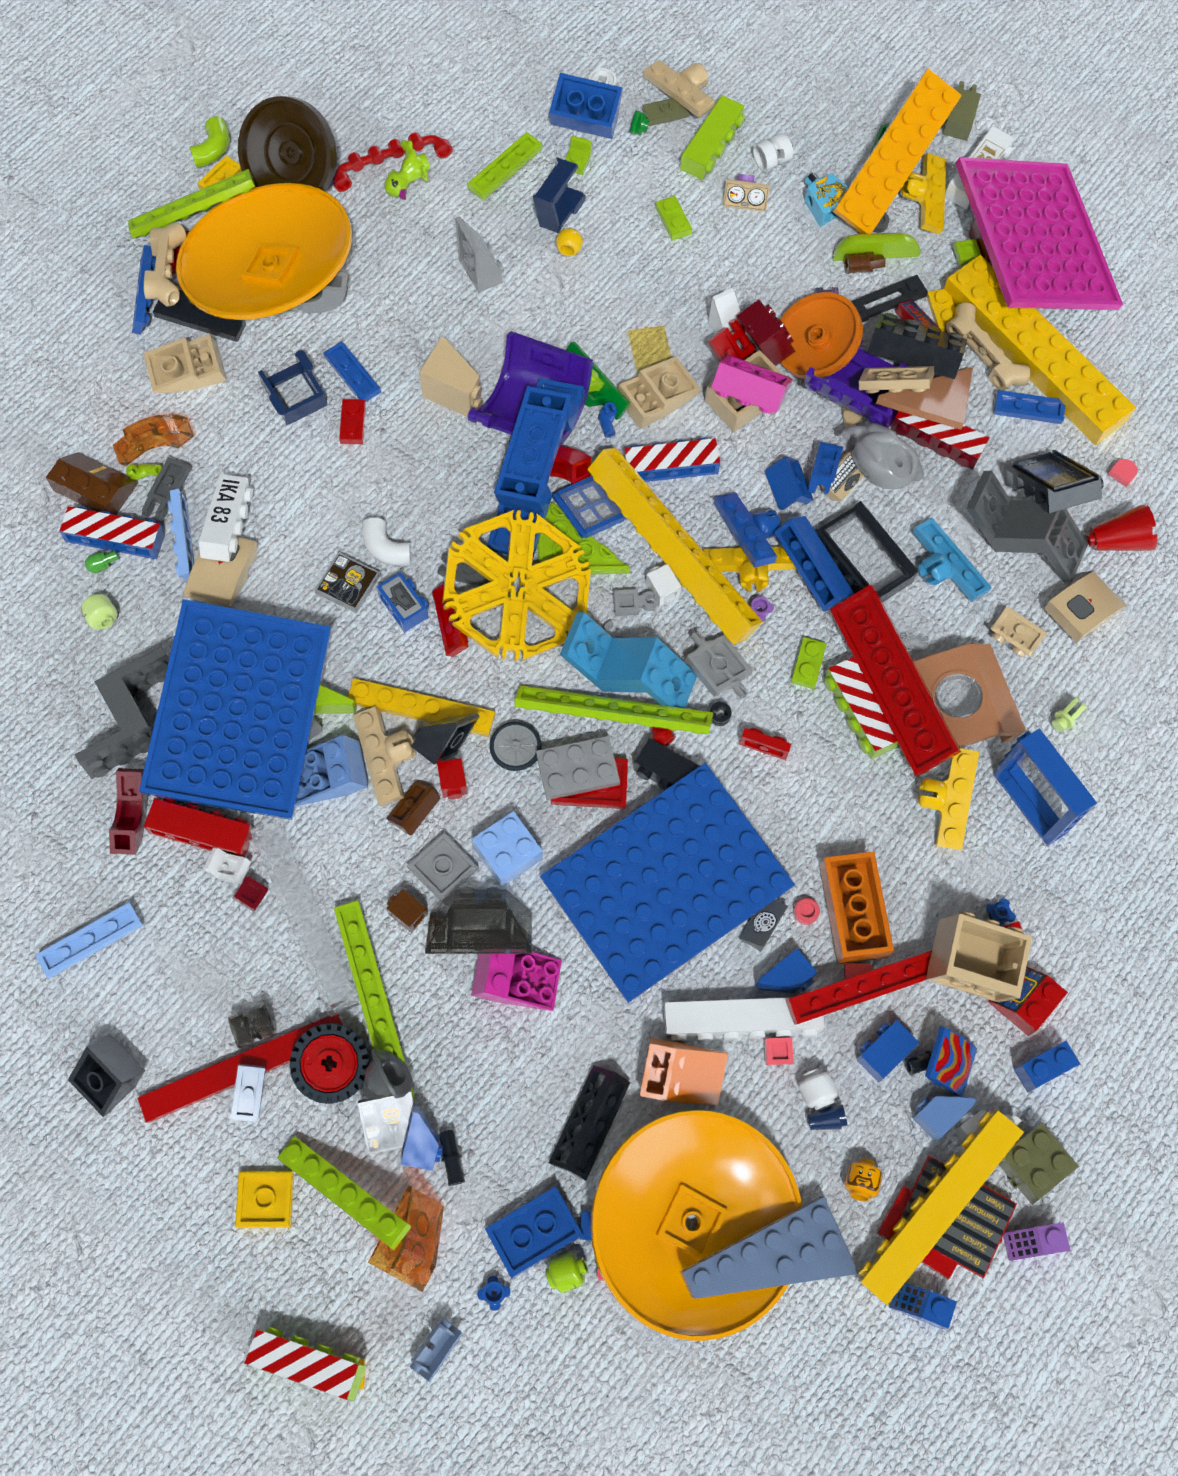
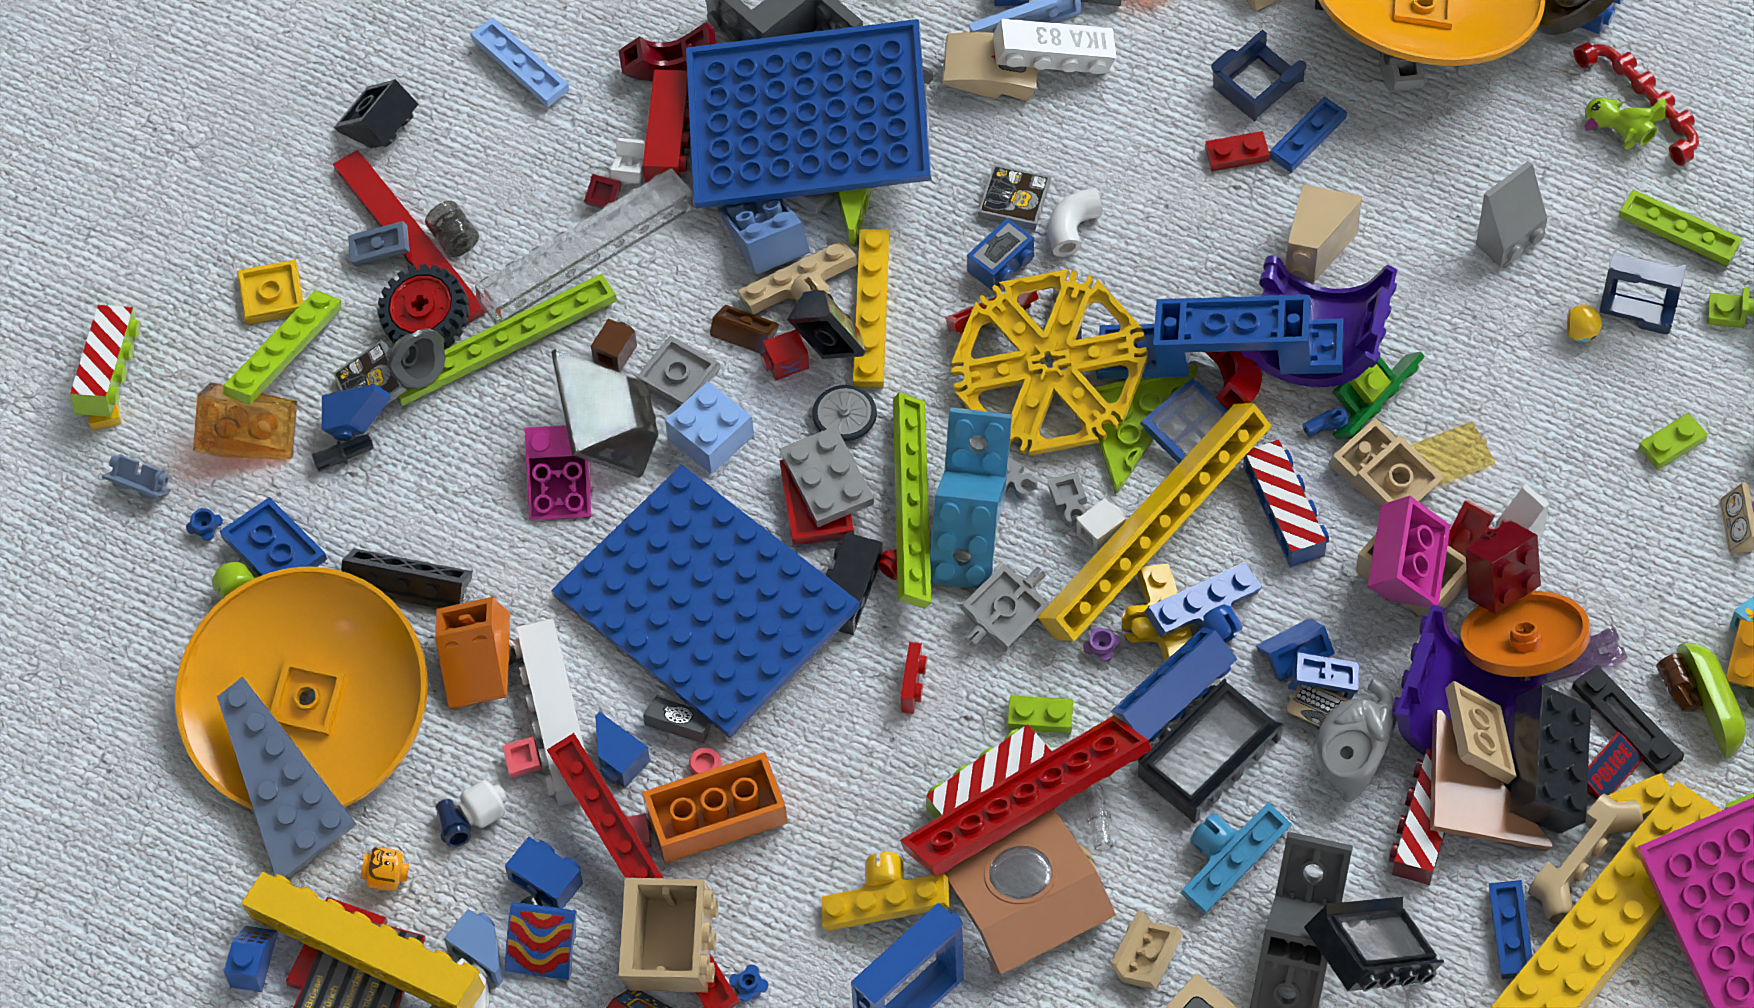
camera: 85 degrees right, 10 degrees down
black bush [710,702,732,726] -> none

